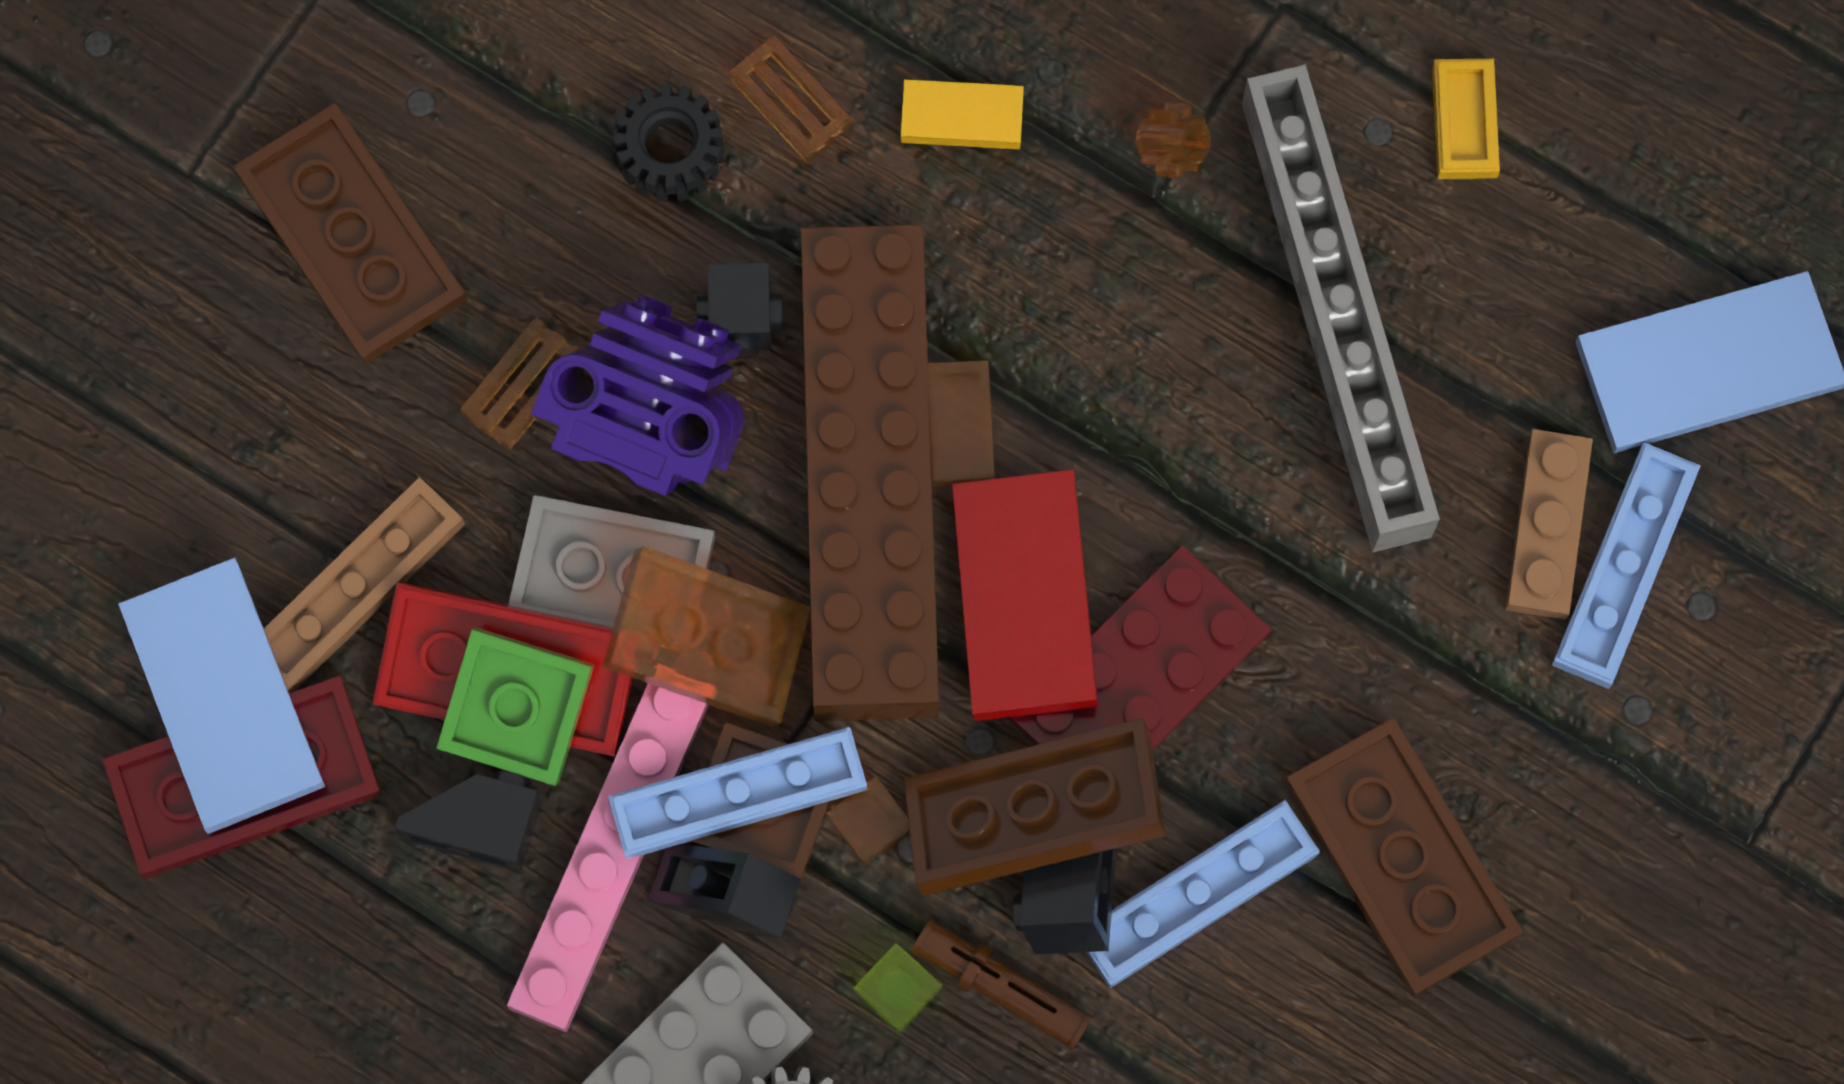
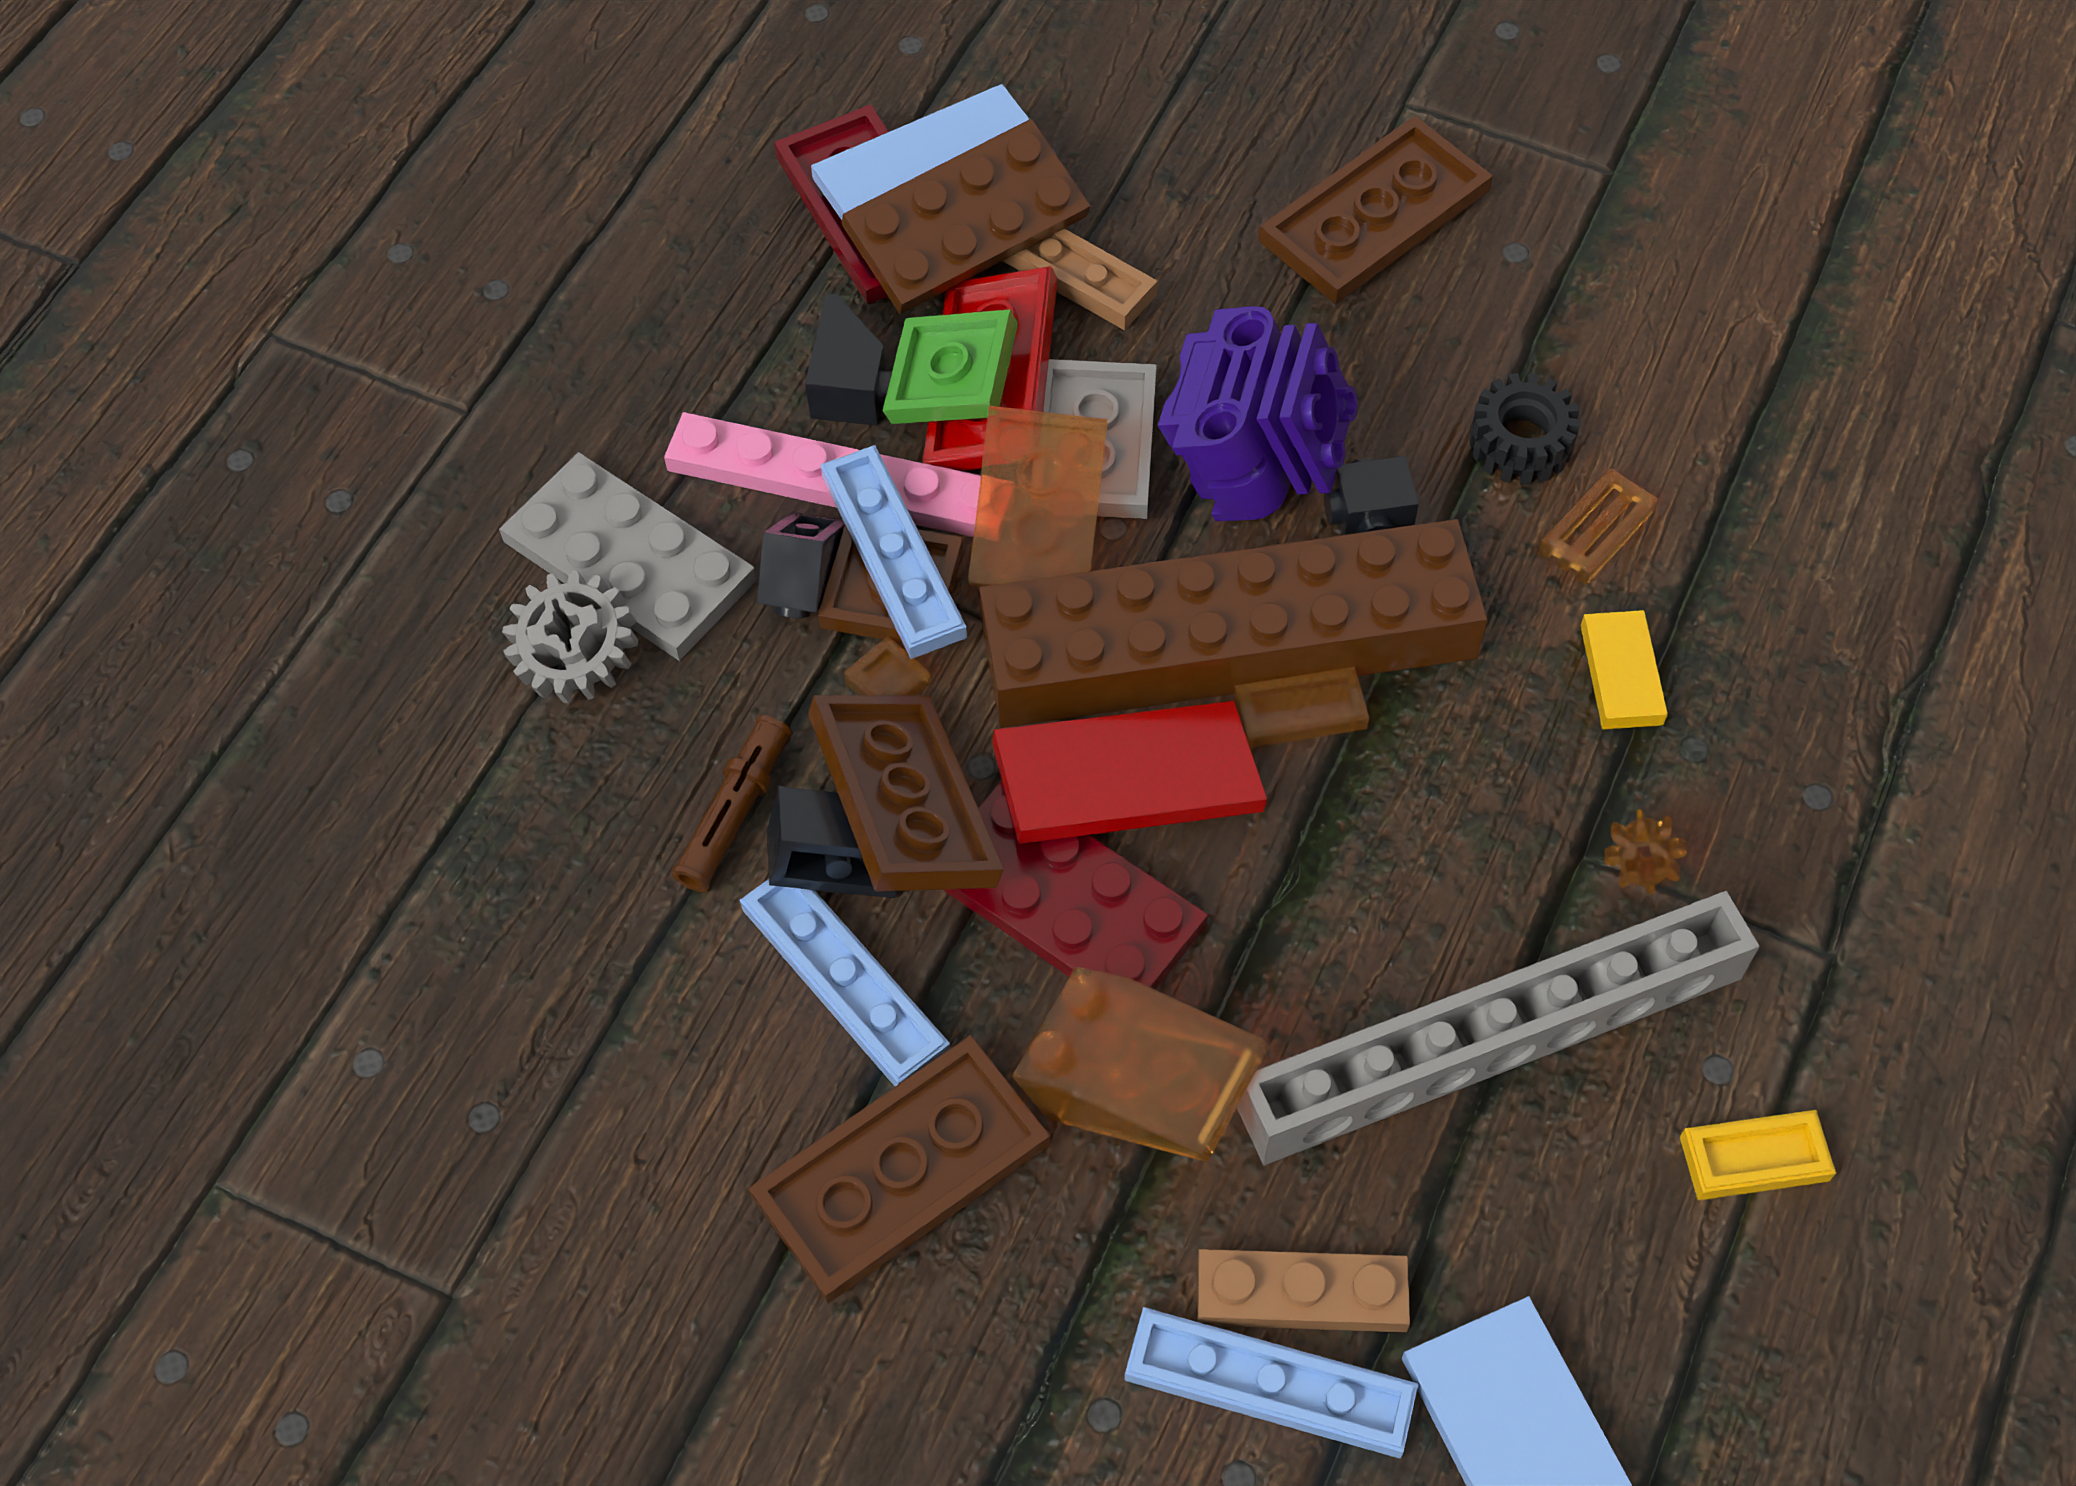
camera: 85 degrees right, 15 degrees down
clear neon green plate [853,943,942,1035] -> none
none -> reddish brown plate [842,118,1090,314]
none -> clear orange slope [1012,967,1269,1162]

